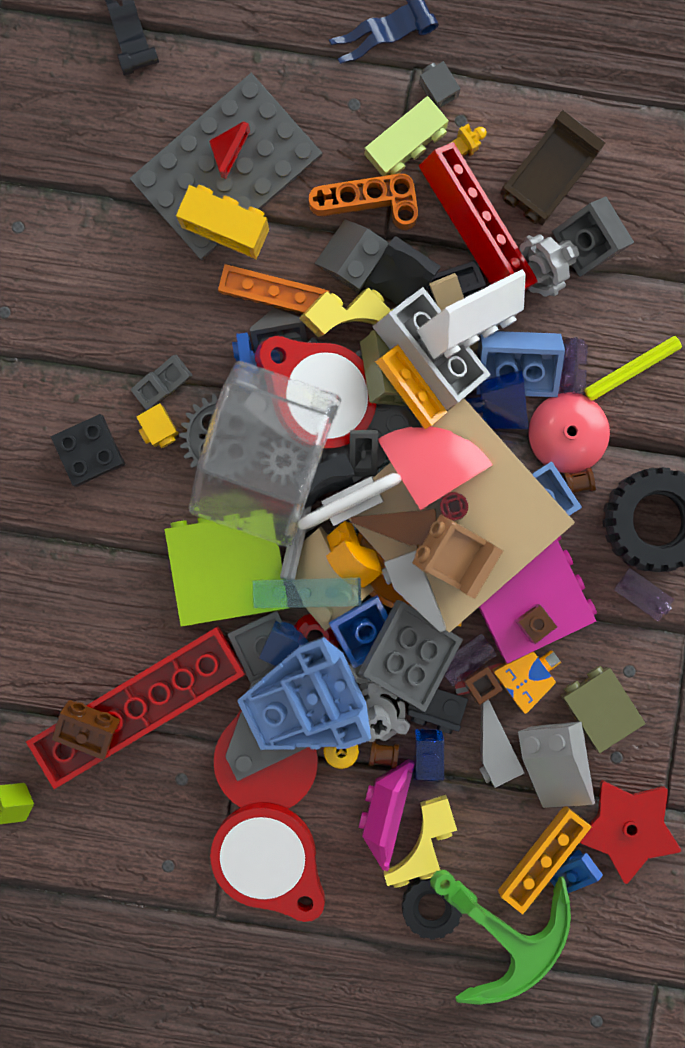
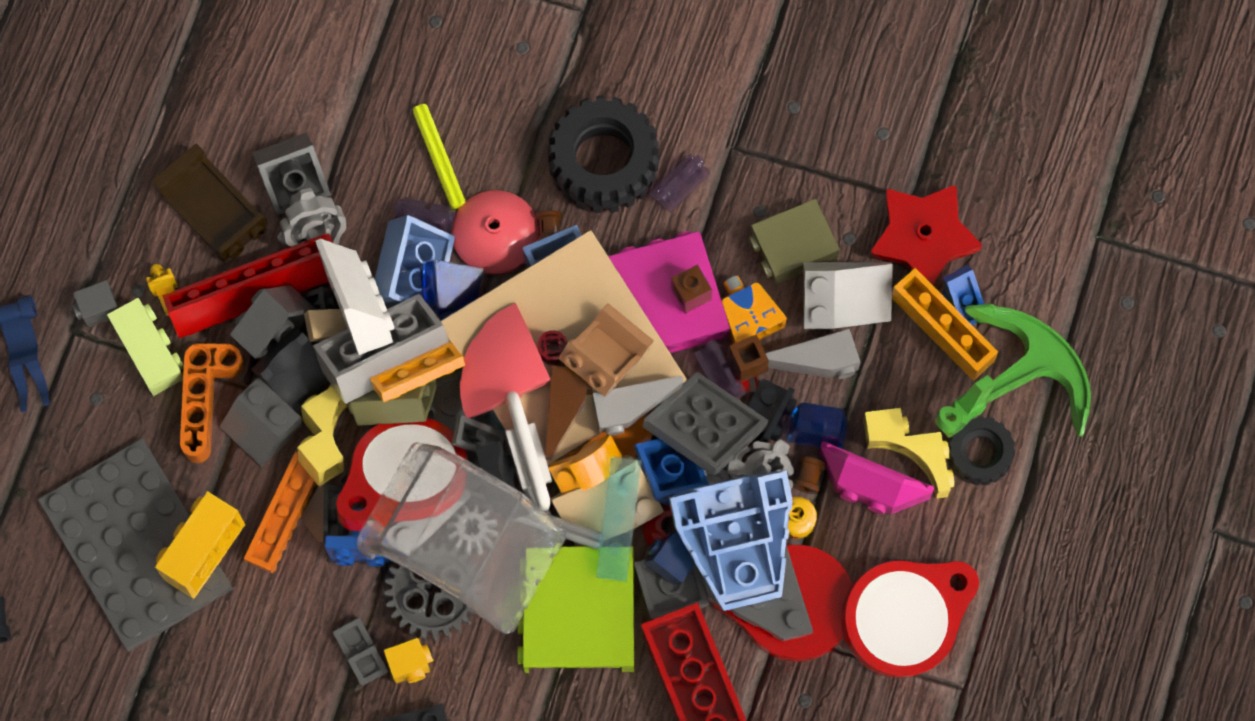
camera: 80 degrees left, 15 degrees down
red slope [209,121,250,179] -> none
none -> dark grey brick [230,285,316,358]

